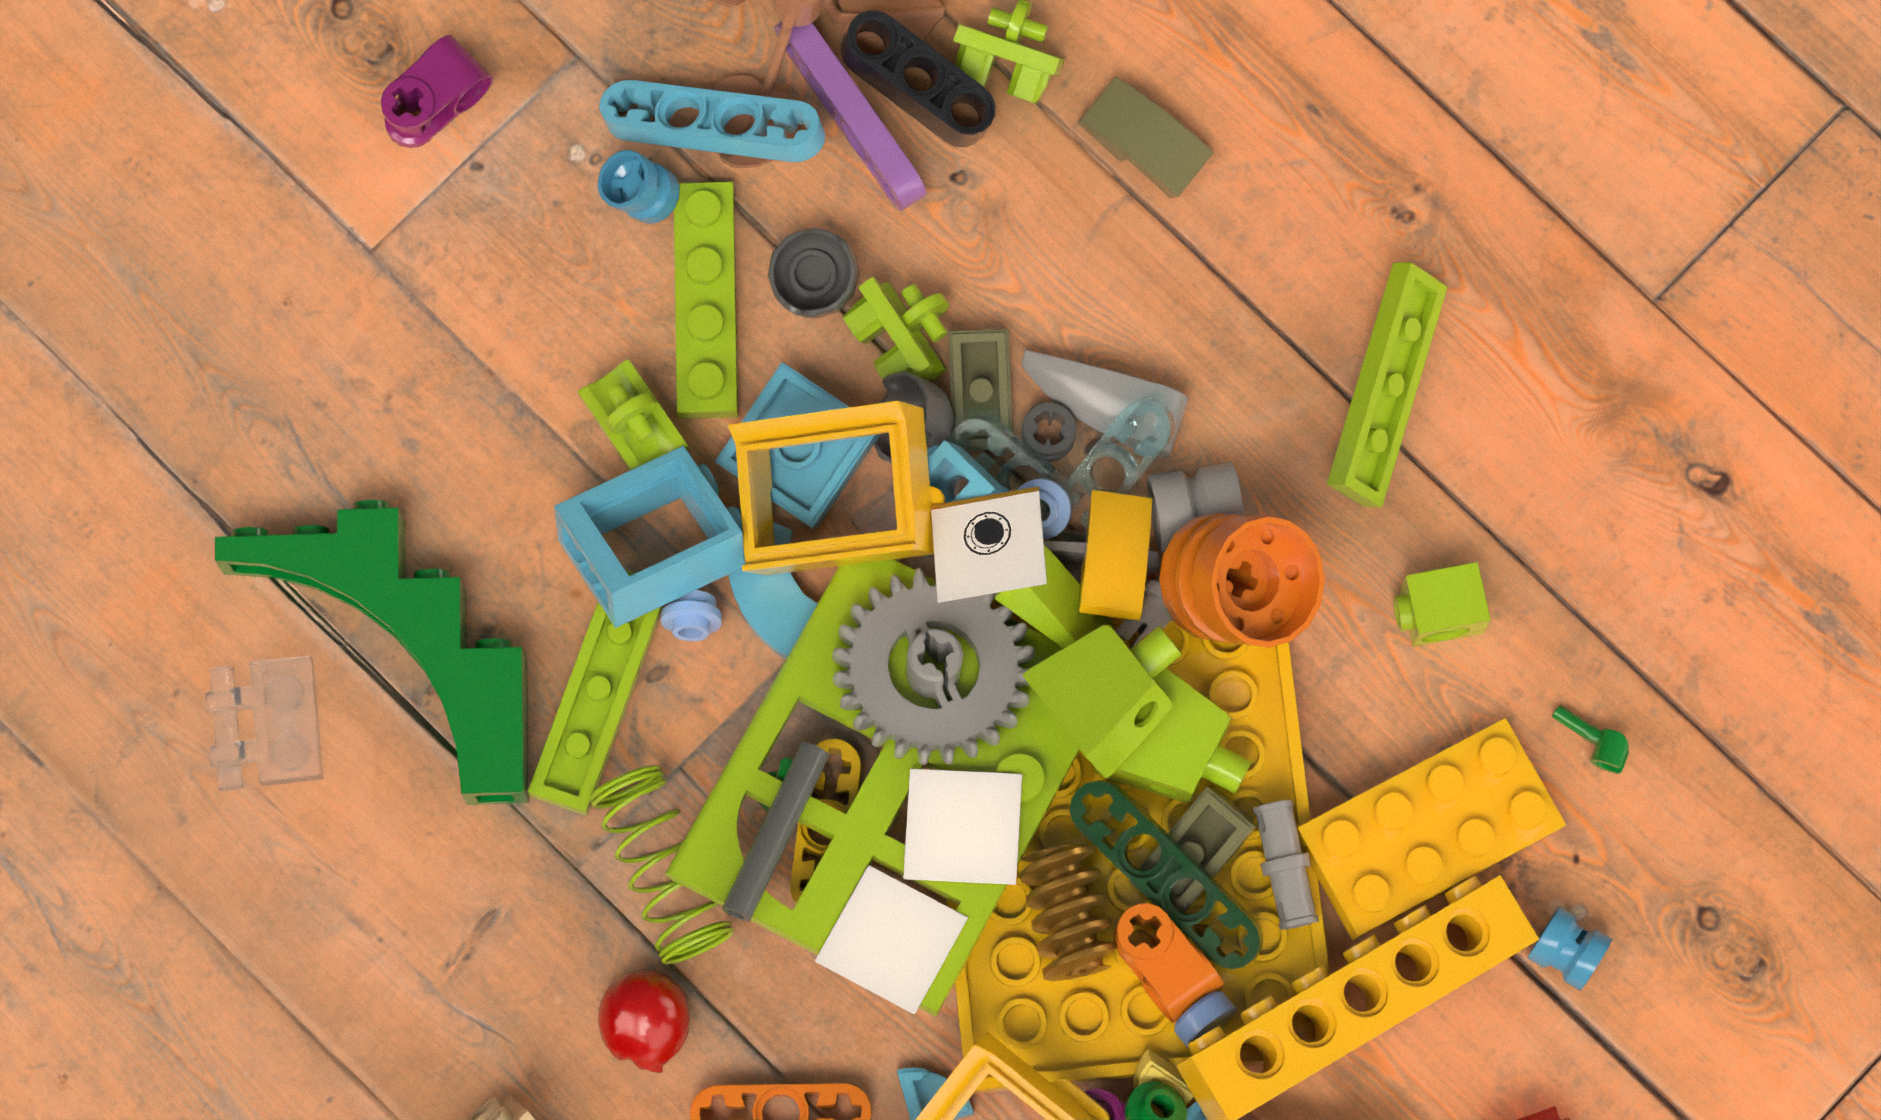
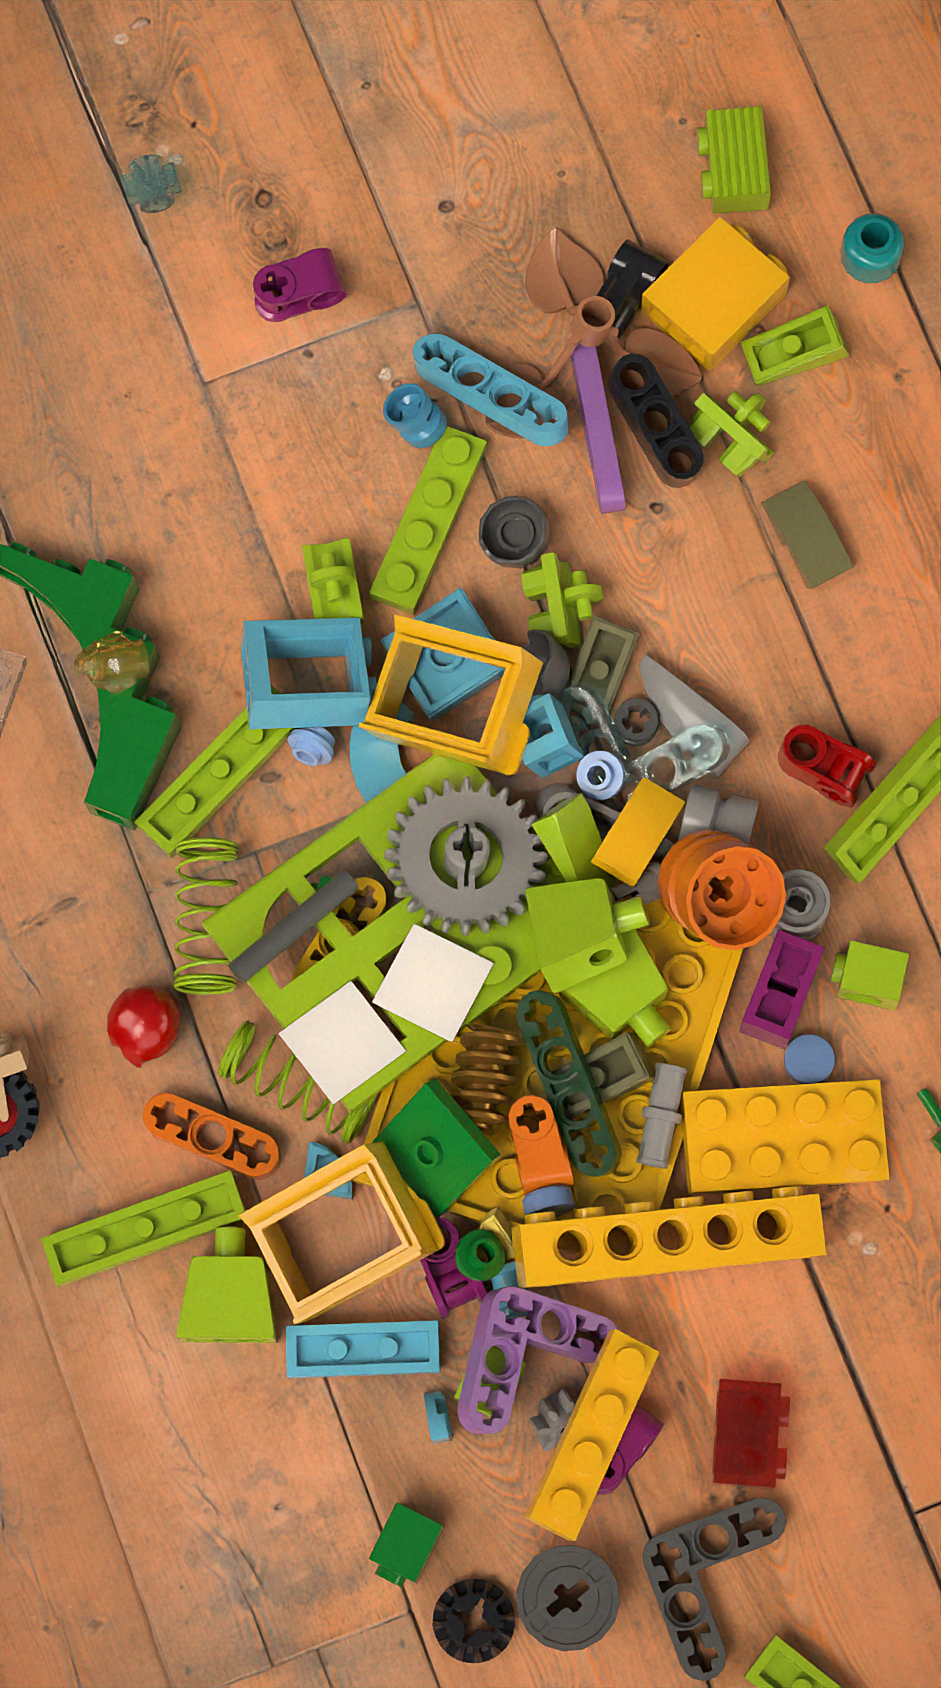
camera: 30 degrees right, 0 degrees up
white sticker [931,486,1047,603] -> none
dark azure wheel [1527,906,1613,991] -> none
none -> clear yellow rock [74,631,149,694]
none -> clear light blue gear [121,154,182,213]
none -> lime piece [217,1020,377,1144]
none -> green plate [372,1078,501,1217]
none -> magenta brick [739,929,825,1050]
none -> light grey wheel [769,869,831,942]
none -> red piece [778,725,876,808]
none -> medium blue tile [784,1034,835,1084]

